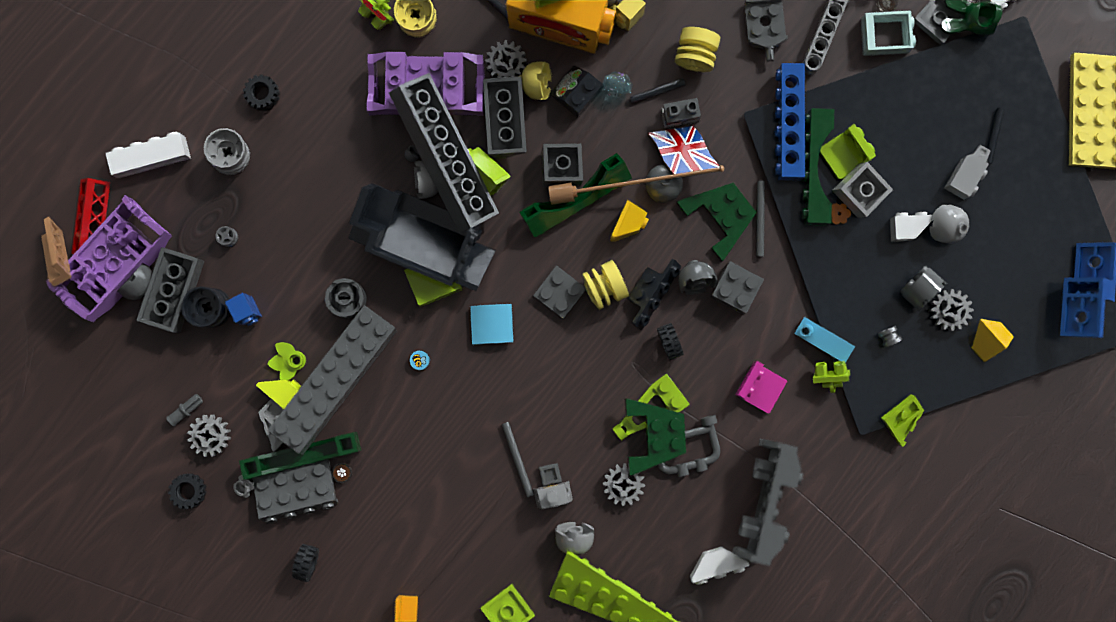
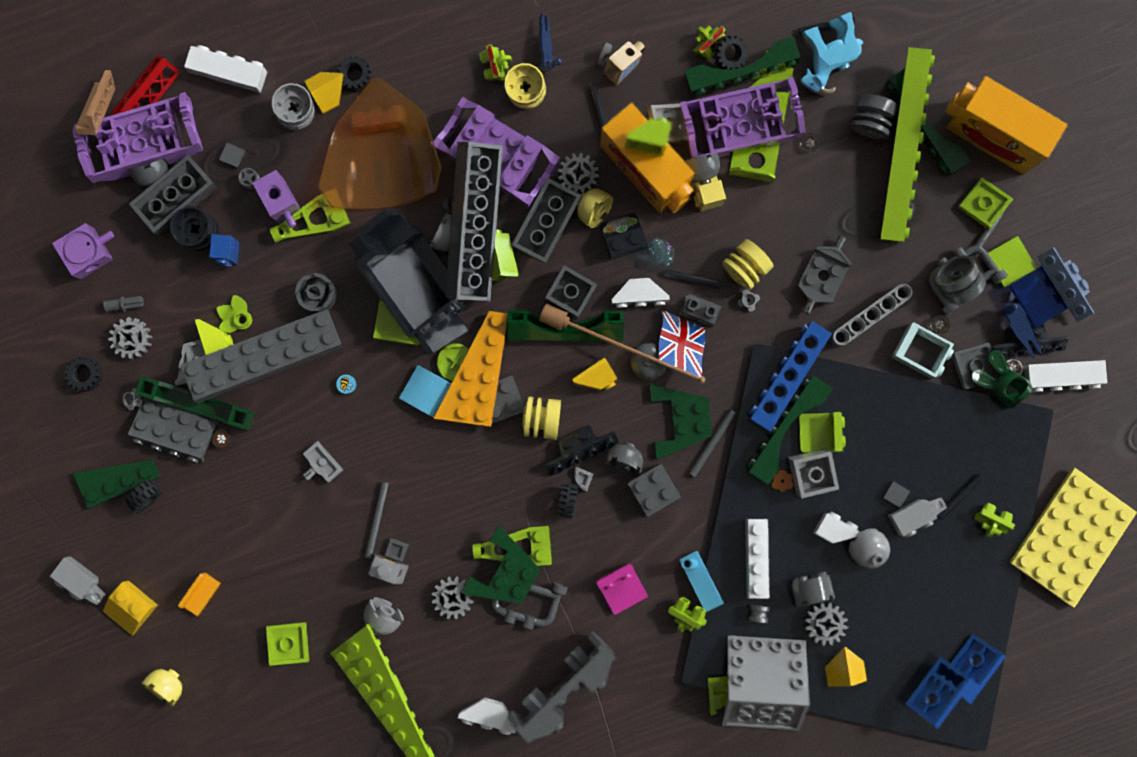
camera: 30 degrees right, 0 degrees up
none -> medium lavender piece [52,223,114,279]
none -> dark green wing [73,460,161,509]
none -> dark grey tile [219,143,245,168]
none -> medium lavender piece [253,170,300,228]
none -> lime plate [269,189,351,243]
none -> light grey plate [303,441,343,483]
none -> yellow slope [305,72,343,114]
none -> clear orange windscreen [318,78,442,209]
none -> light orange wing [433,311,508,427]
none -> lime tile [437,343,469,381]
none -> light grey tile [575,467,594,492]
none -> white slope [611,278,670,308]
none -> light grey bracket [722,636,809,731]
none -> light grey plate [738,289,760,312]
none -> white brick [745,519,769,598]
none -> dark grey tile [882,481,910,508]
none -> lime hips [974,503,1015,538]

